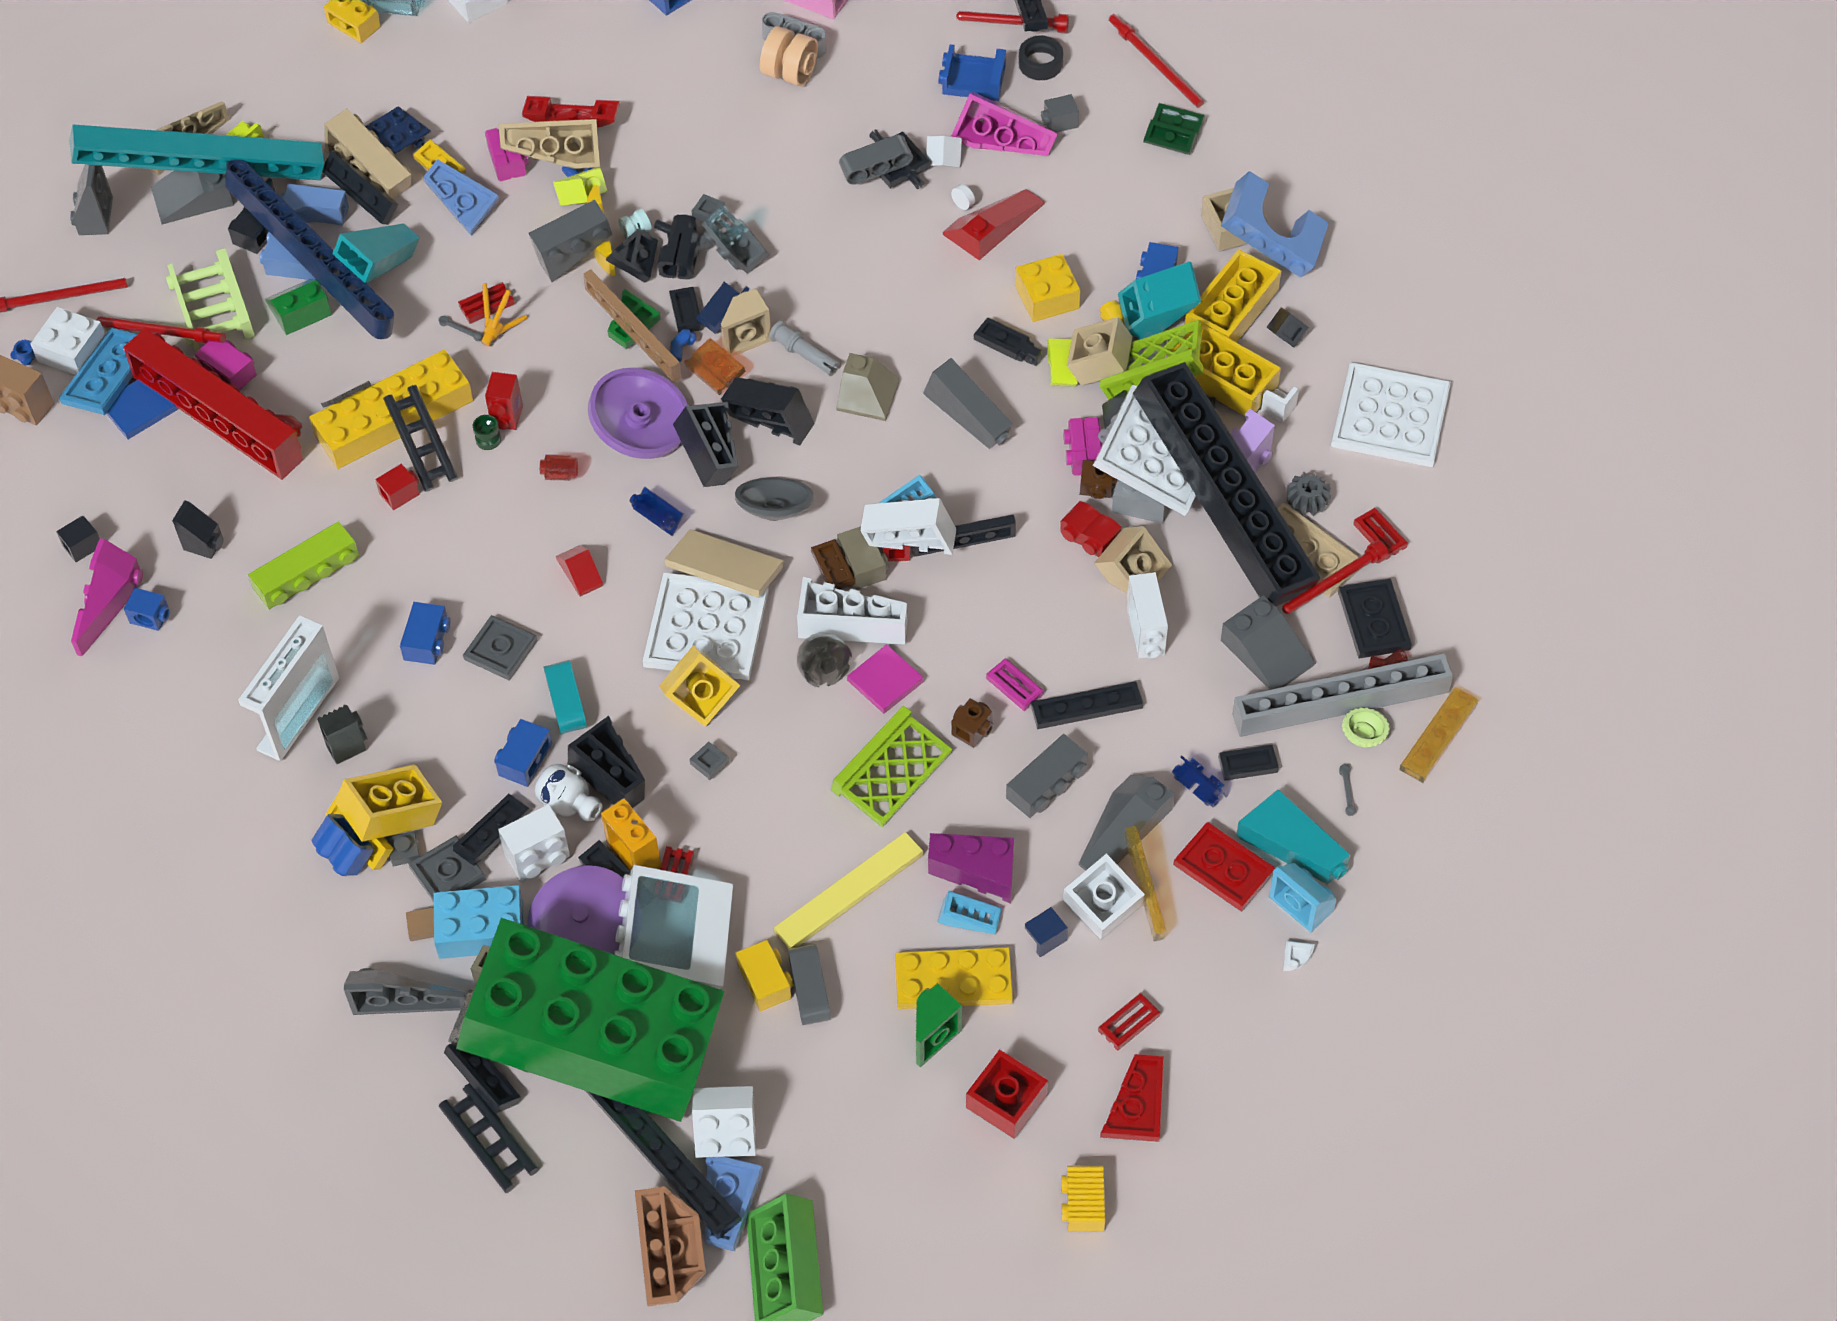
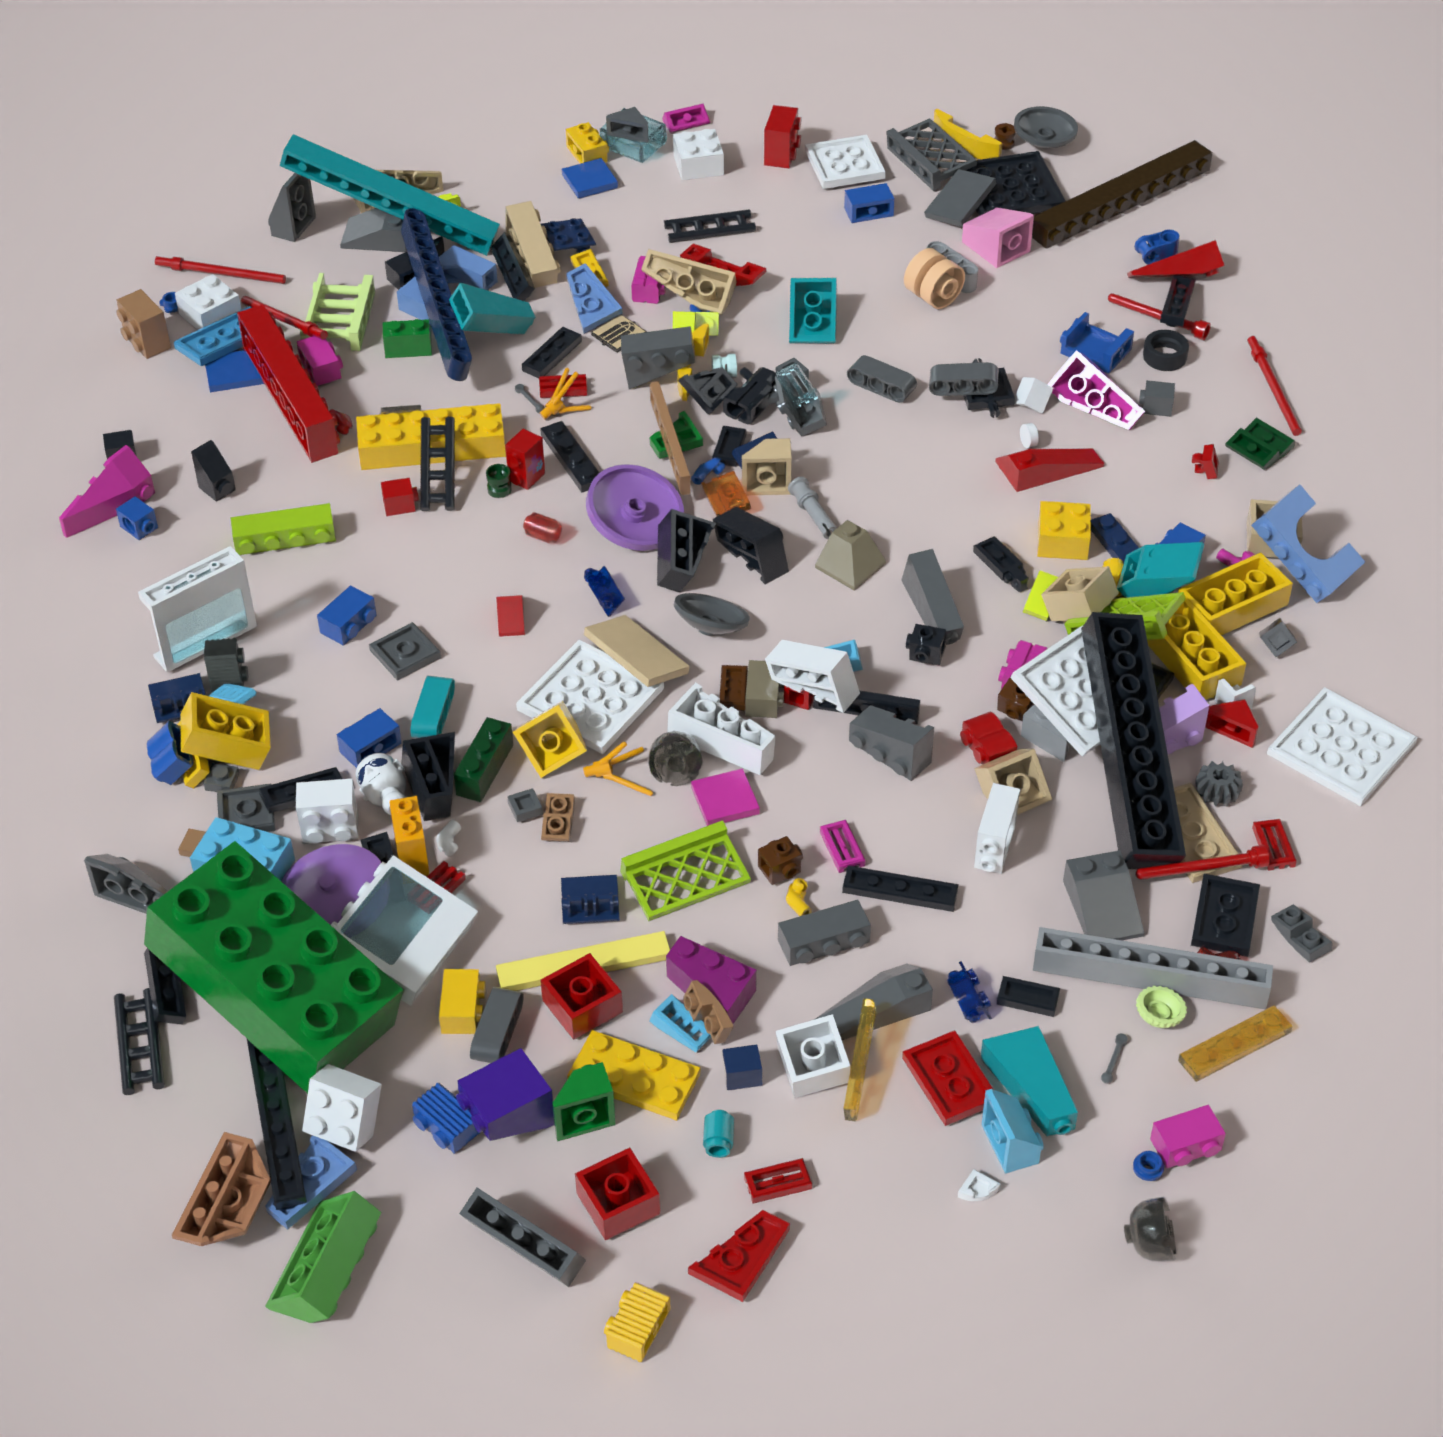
camera: 25 degrees right, 10 degrees down
none -> dark blue hinge [148,673,206,723]
none -> medium azure slope [208,684,256,704]
none -> blue brick [412,1082,479,1154]
none -> white arm [436,820,461,857]
none -> dark green brick [454,717,513,802]
none -> dark purple slope [456,1048,554,1141]
none -> dark grey brick [459,1187,586,1287]
none -> black plate [522,327,582,378]
none -> black plate [540,421,599,493]
none -> red brick [540,953,623,1040]
none -> medium nougat slope [541,793,575,841]
none -> dark blue hinge [561,874,620,924]
none -> blue tile [562,158,618,198]
none -> light orange plant [583,741,653,796]
none -> piece [591,314,647,353]
none -> black bar [664,209,756,242]
none -> medium nougat slope [683,980,734,1044]
none -> teal brick [703,1110,735,1158]
none -> yellow arm [786,878,812,916]
none -> teal slope [789,278,837,344]
none -> dark grey beam [847,355,917,403]
none -> dark grey wedge [849,705,934,781]
none -> black brick [906,624,946,665]
none -> dark blue plate [1091,513,1139,564]
none -> clear smoke cylinder [1124,1196,1176,1262]
none -> blue plate [1133,1151,1164,1181]
none -> dark pink brick [1150,1104,1226,1169]
none -> red tile [1192,444,1219,479]
none -> red slope [1205,699,1258,748]
none -> dark pink arm [1216,548,1255,567]
none -> dark grey slope [1271,904,1332,962]

